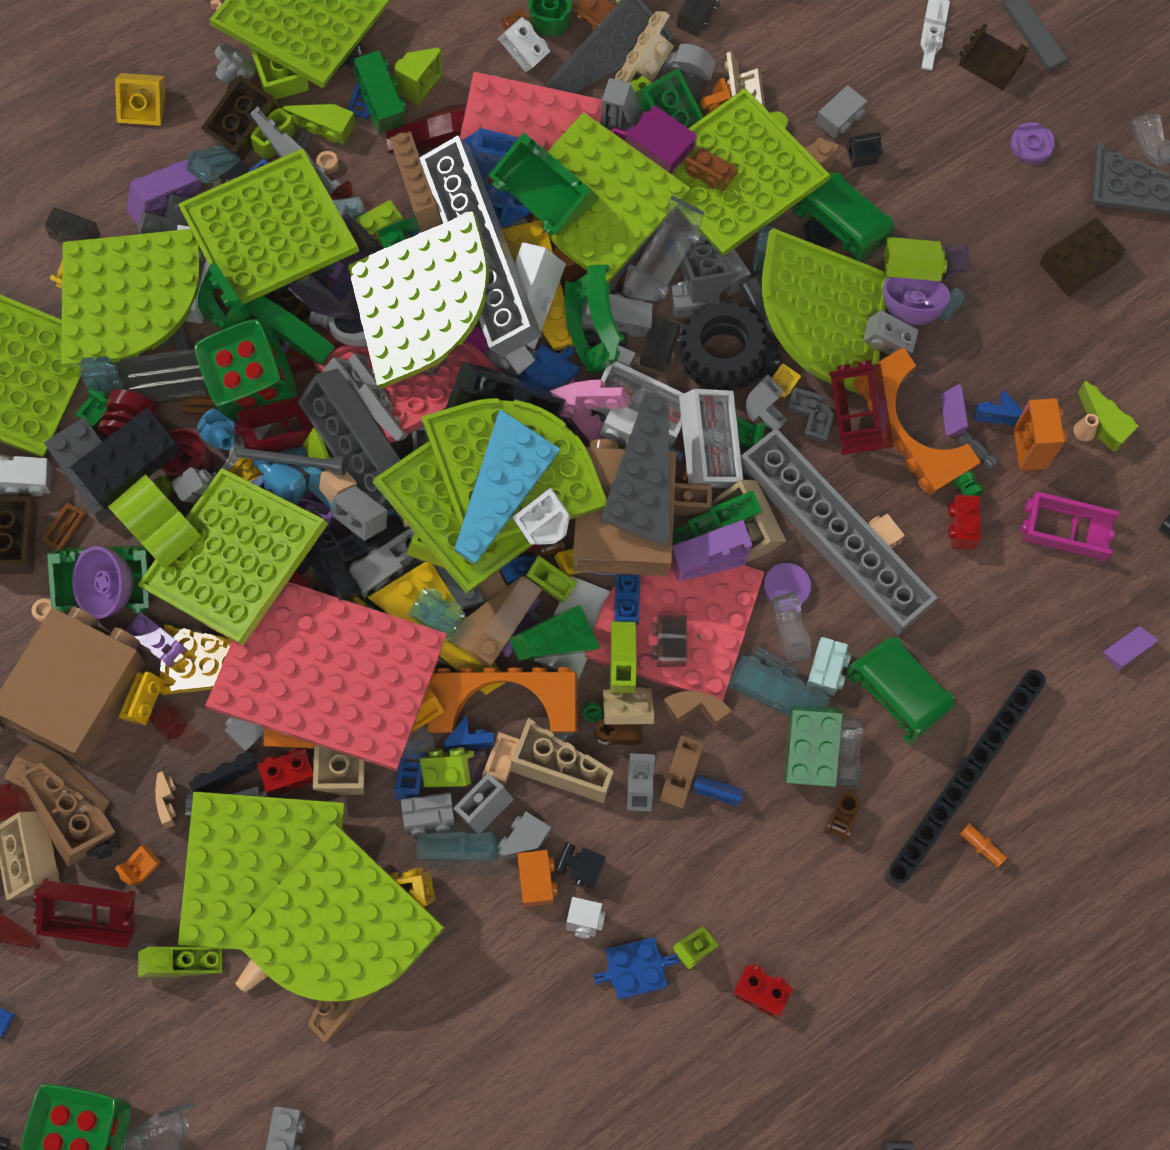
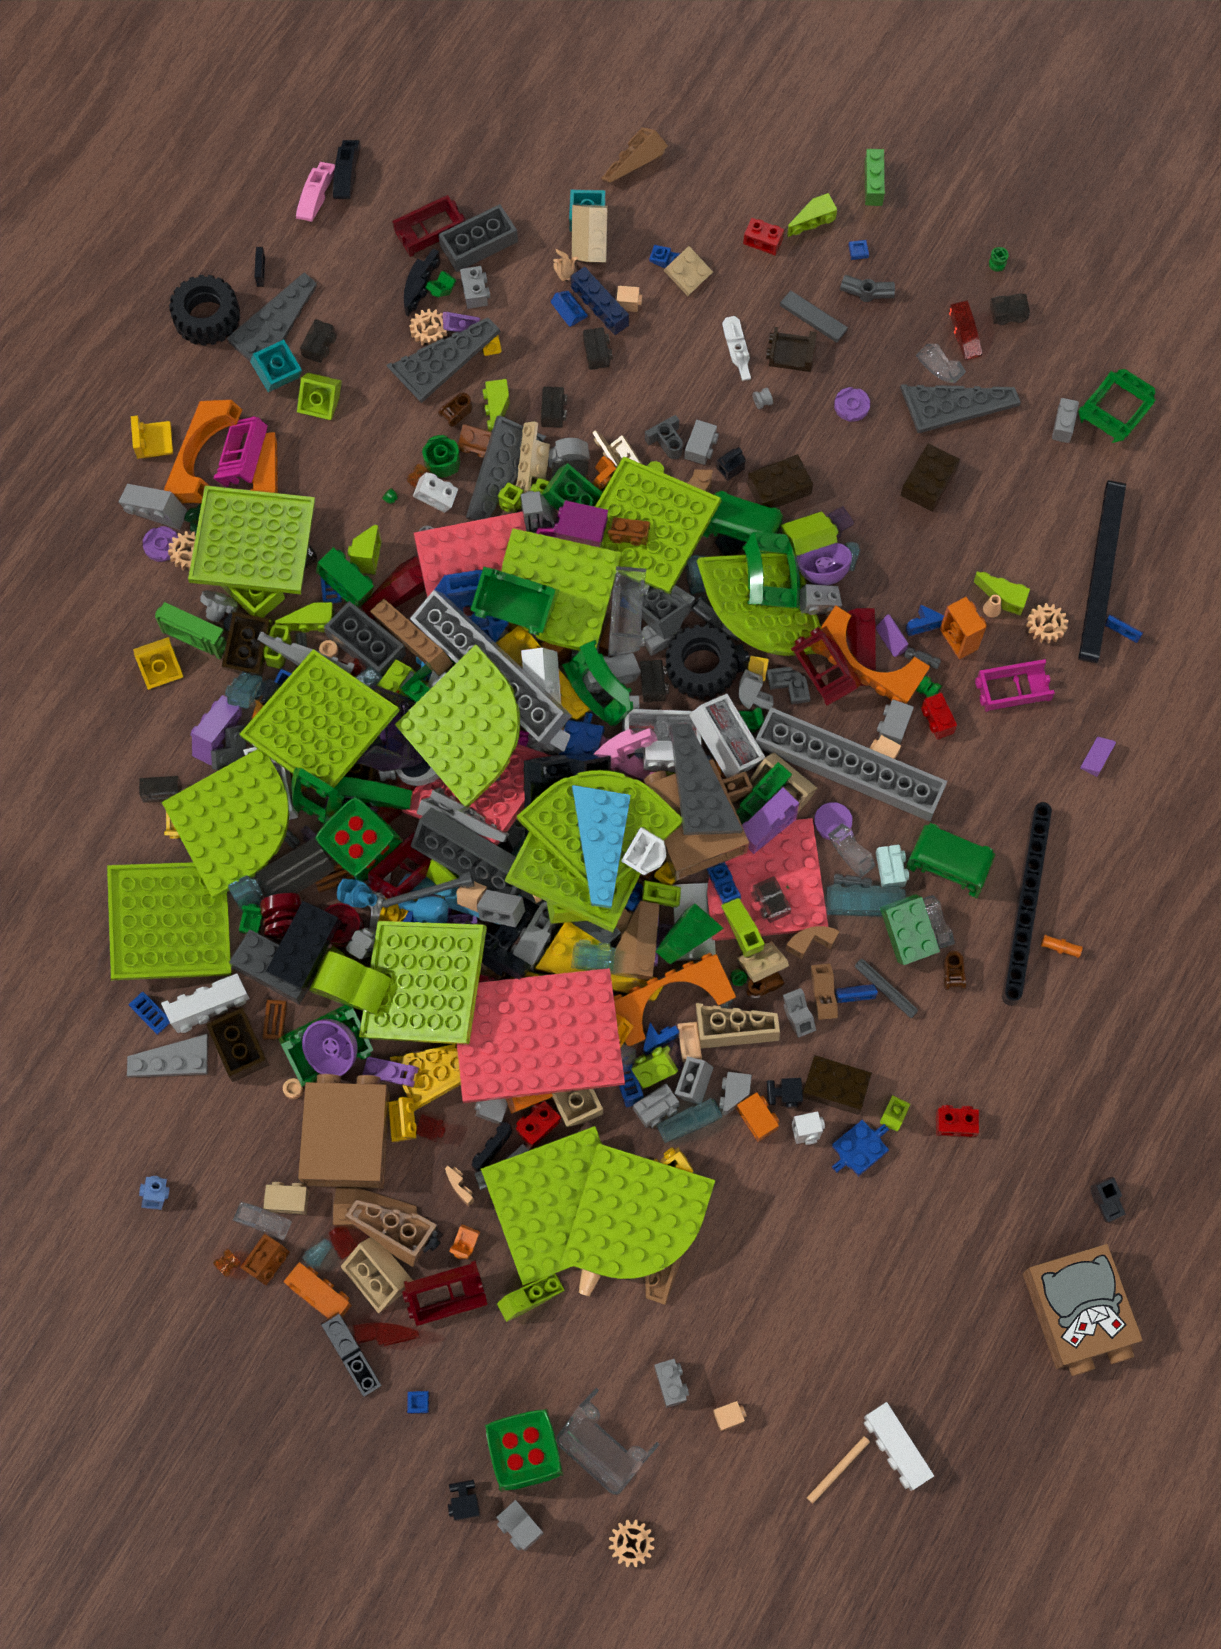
camera: 20 degrees left, 0 degrees up
none -> bright green door [155,602,226,659]
none -> dark grey brick [324,601,406,680]
none -> green hinge [382,488,398,504]
none -> lime brick [498,482,524,513]
none -> dark grey tile [645,415,683,459]
none -> green wedge [743,532,800,609]
none -> dark brown brick [747,454,813,508]
none -> light grey wheel [753,387,773,409]
none -> dark brown brick [802,1055,872,1115]
none -> dark grey piece [840,275,895,302]
none -> dark red wedge [846,608,876,686]
none -> dark grey axle [855,959,918,1018]
none -> light grey brick [877,699,914,745]
none -> light nougat gear [1026,603,1068,644]

